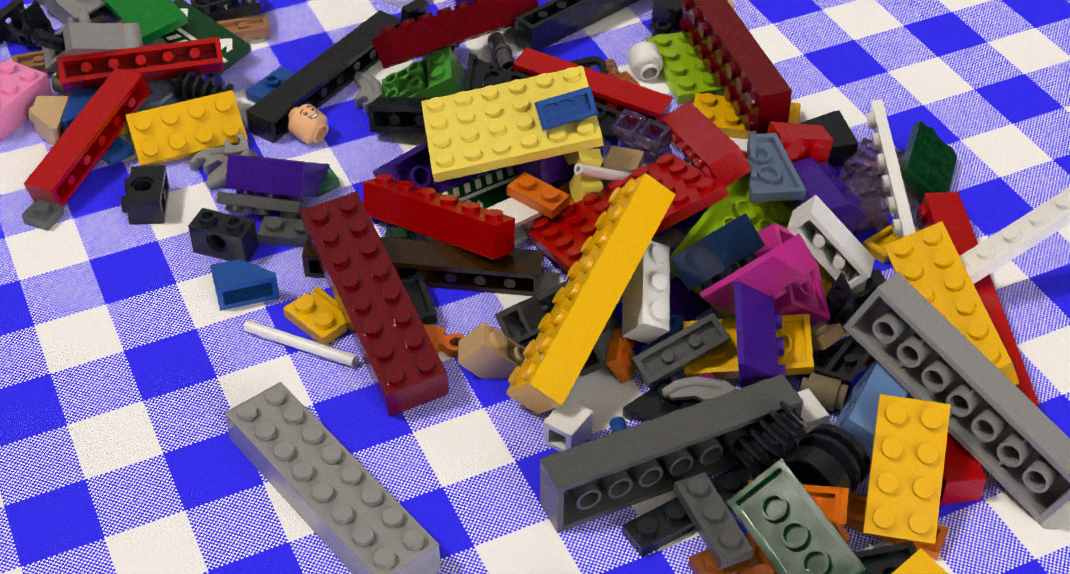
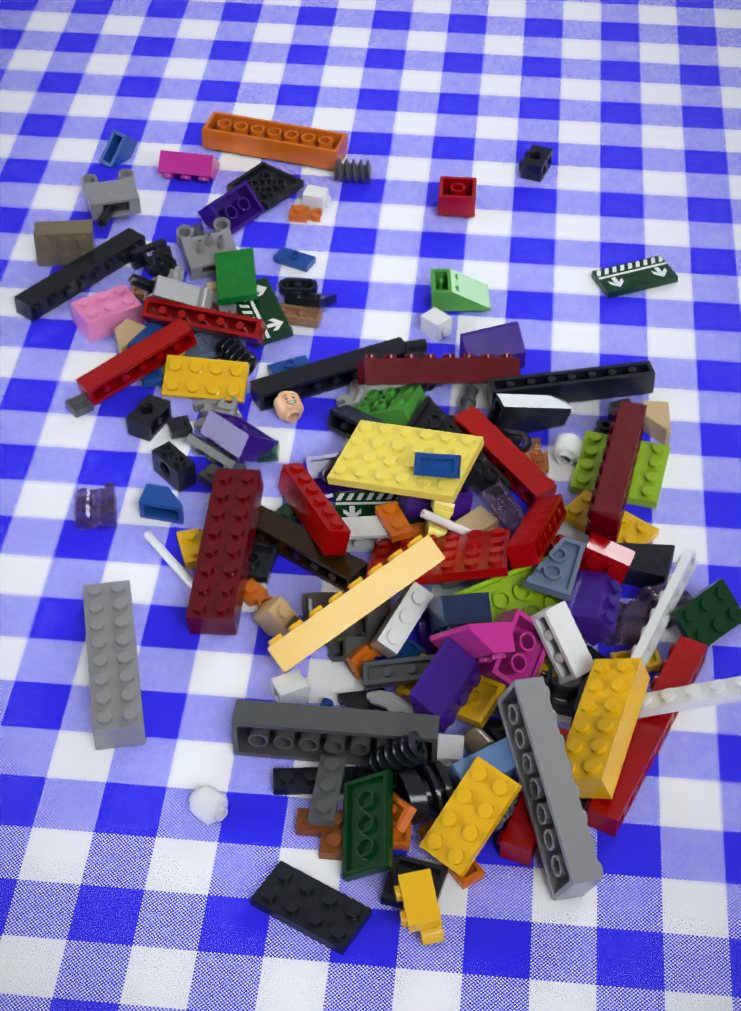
camera: 30 degrees right, 0 degrees up
none -> clear purple legs [74,483,117,530]
none -> black plate [167,415,193,439]
none -> black slope [487,394,572,433]

